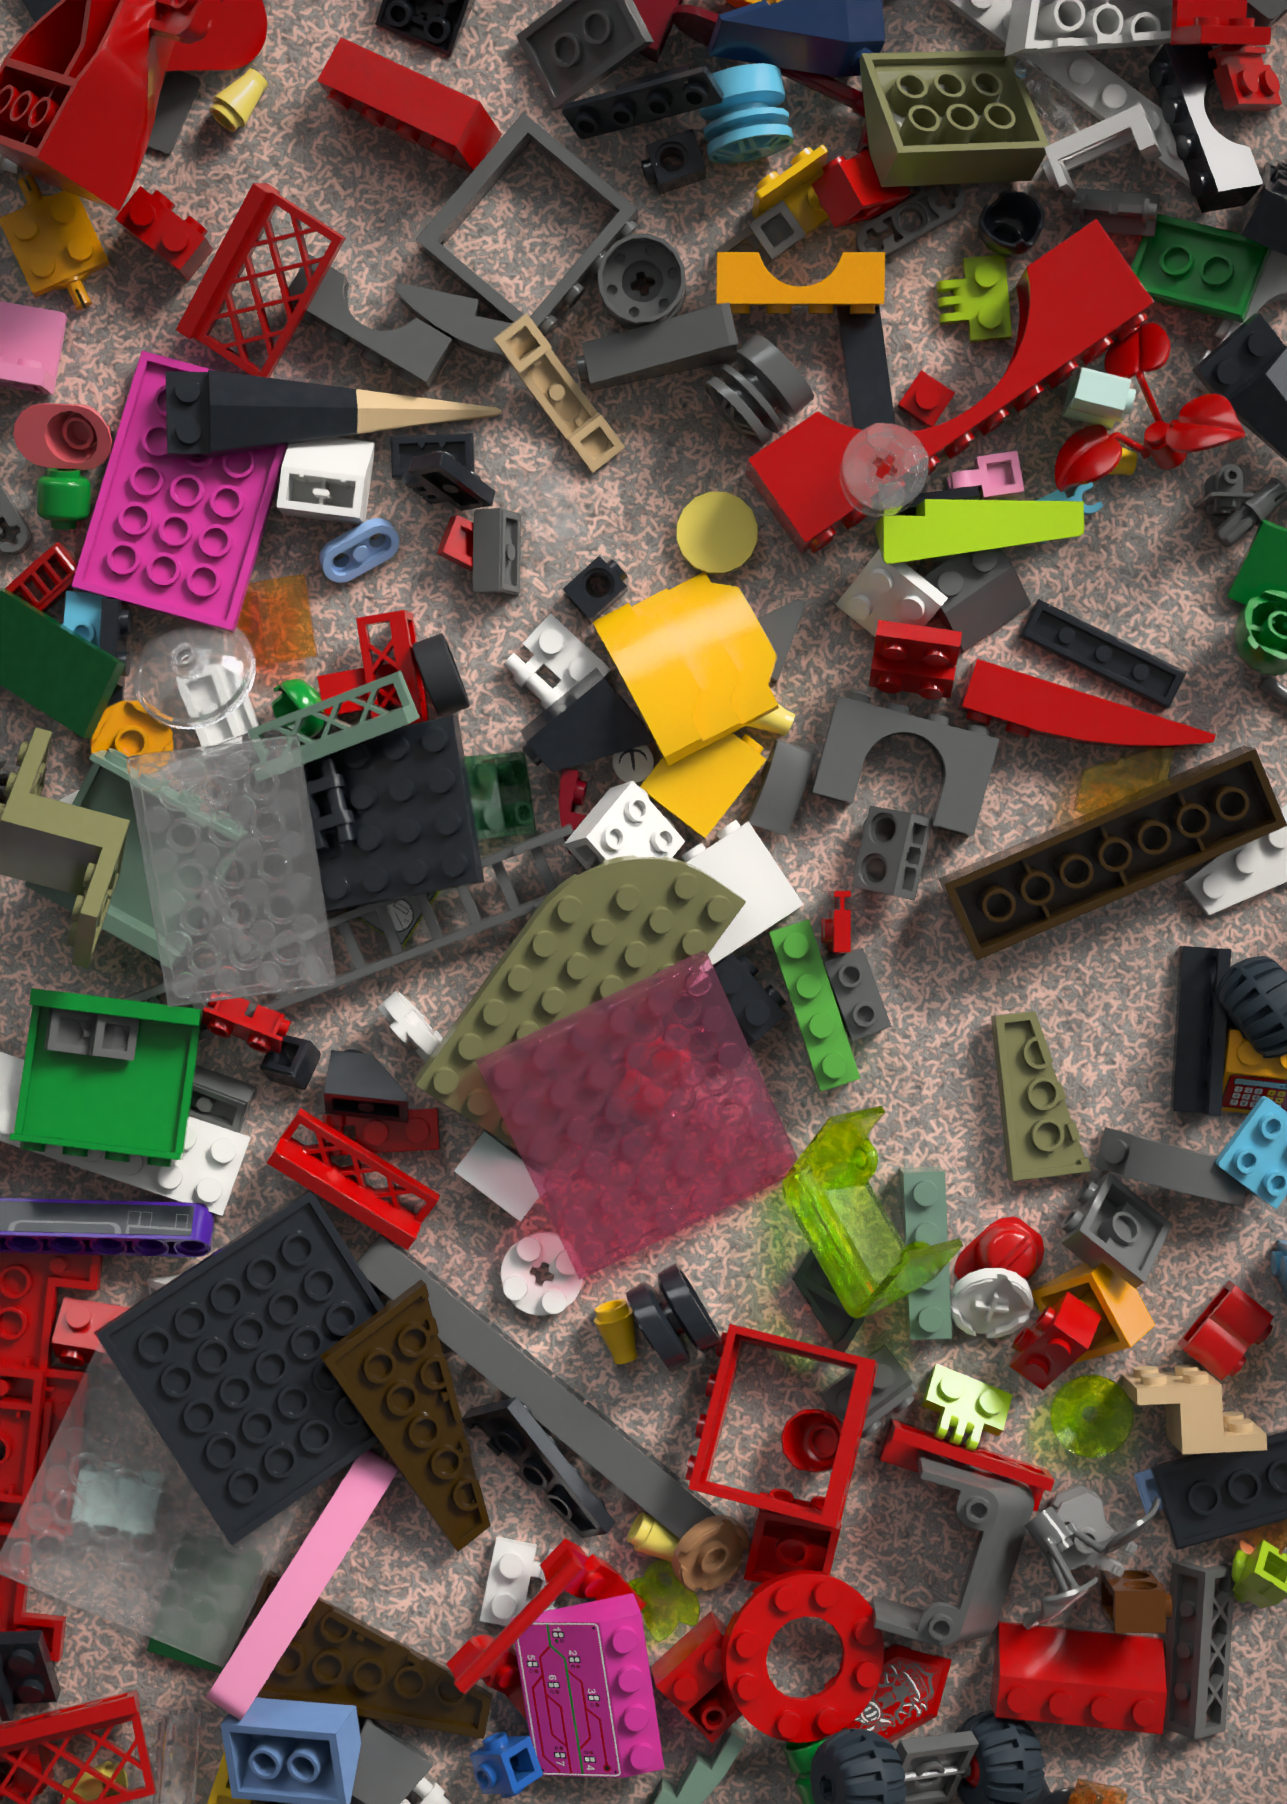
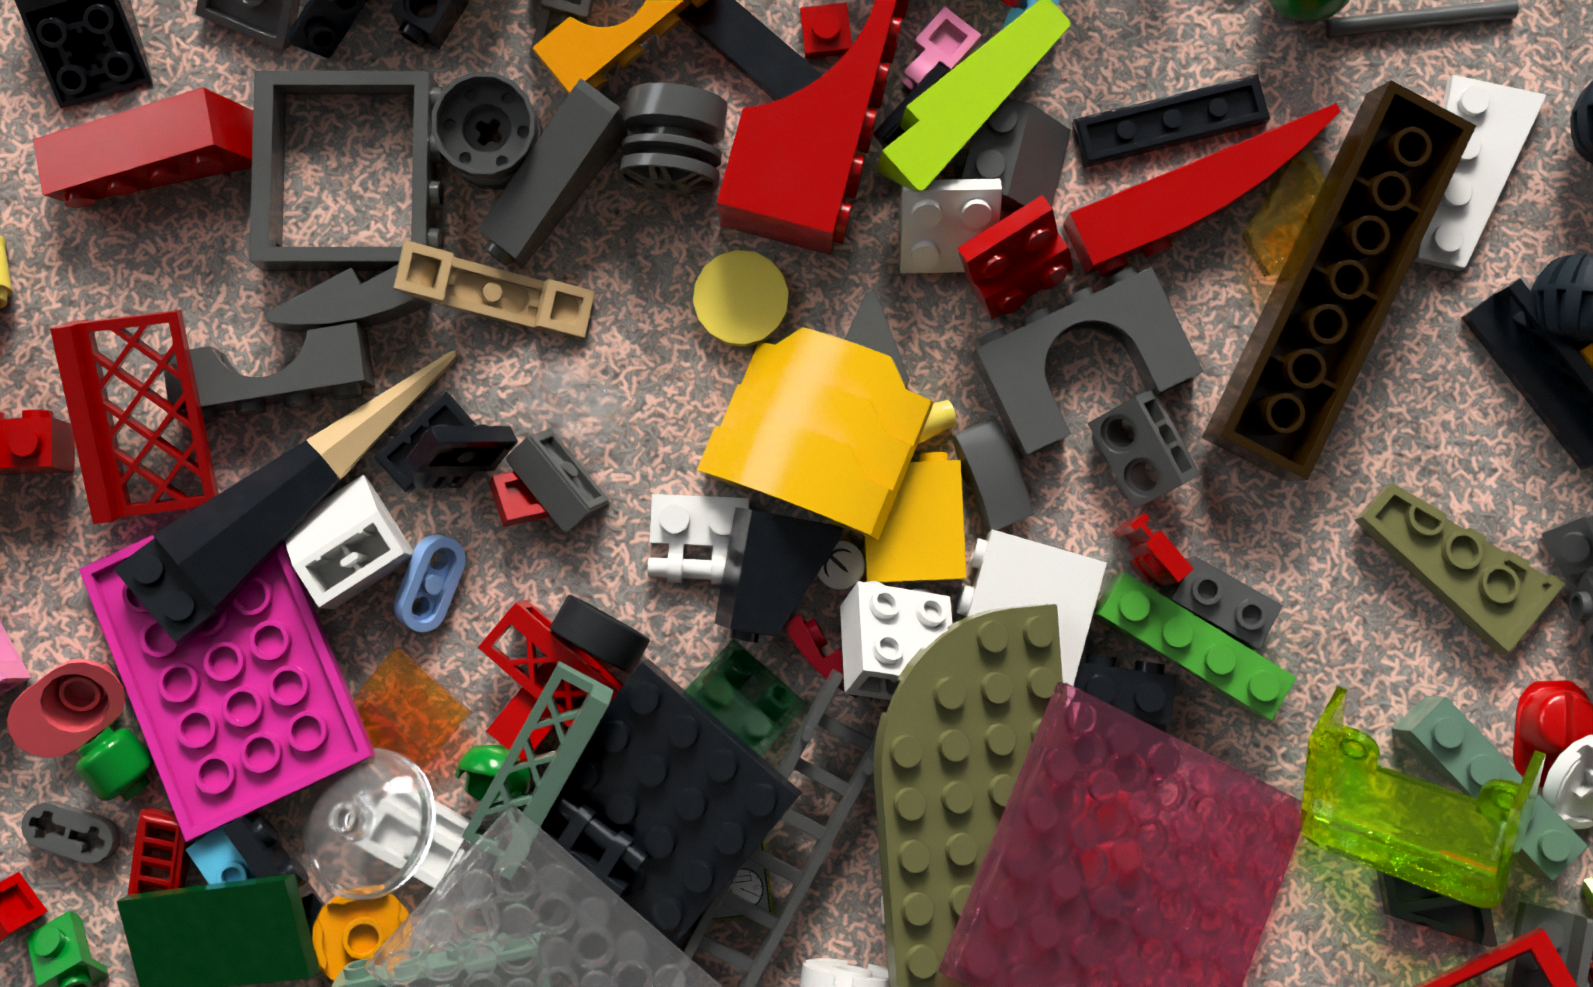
camera: 45 degrees left, 5 degrees down
black brick [562,555,628,624] -> none
clear brick [839,423,929,517] -> none

